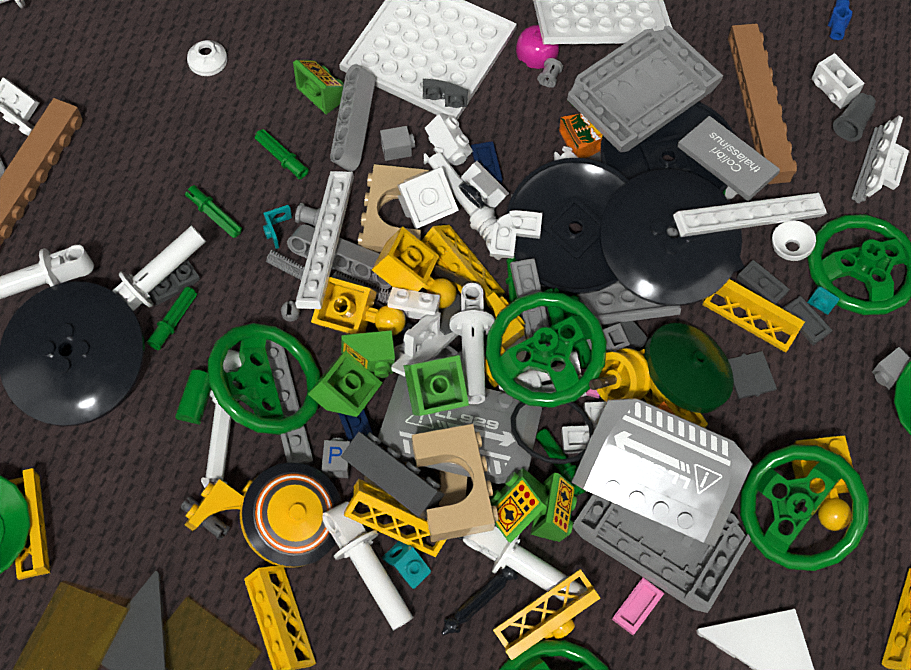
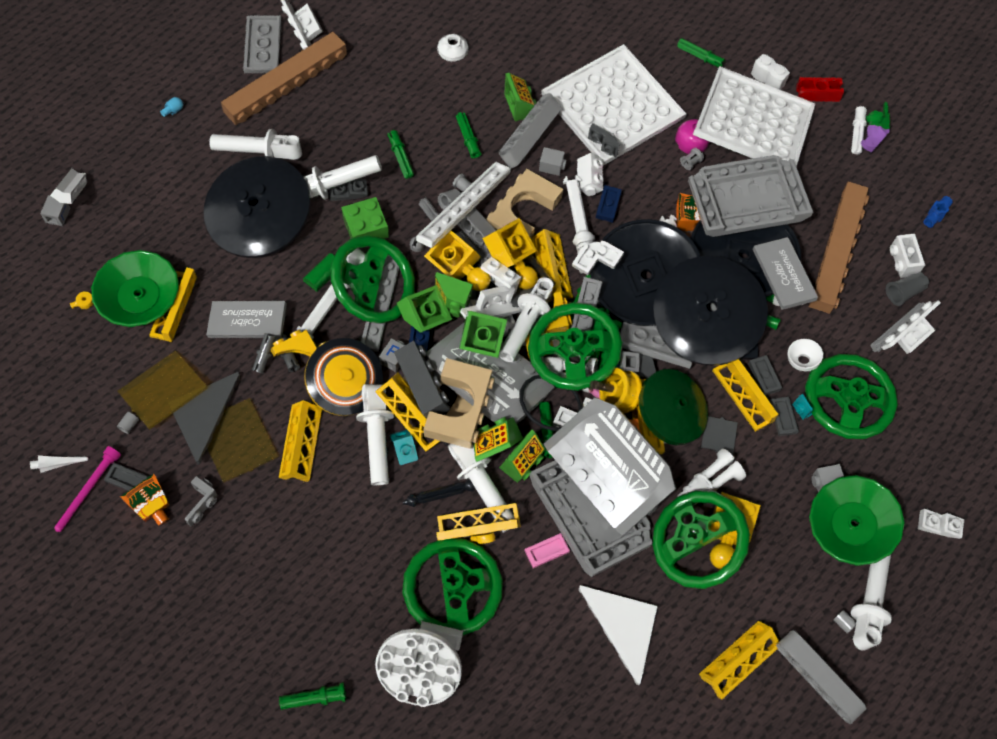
camera: 25 degrees right, 0 degrees up
green axle [147,287,197,351] -> none
teal bracket [263,205,292,249] -> none
white panel [397,167,459,229] -> none
white piece [458,161,509,209] -> none
white tile [673,193,827,237] -> none
none -> light grey tile [206,301,287,338]
none -> dark grey pin [252,333,277,373]
none -> bright green brick [341,197,389,239]
none -> white piece [677,448,746,504]

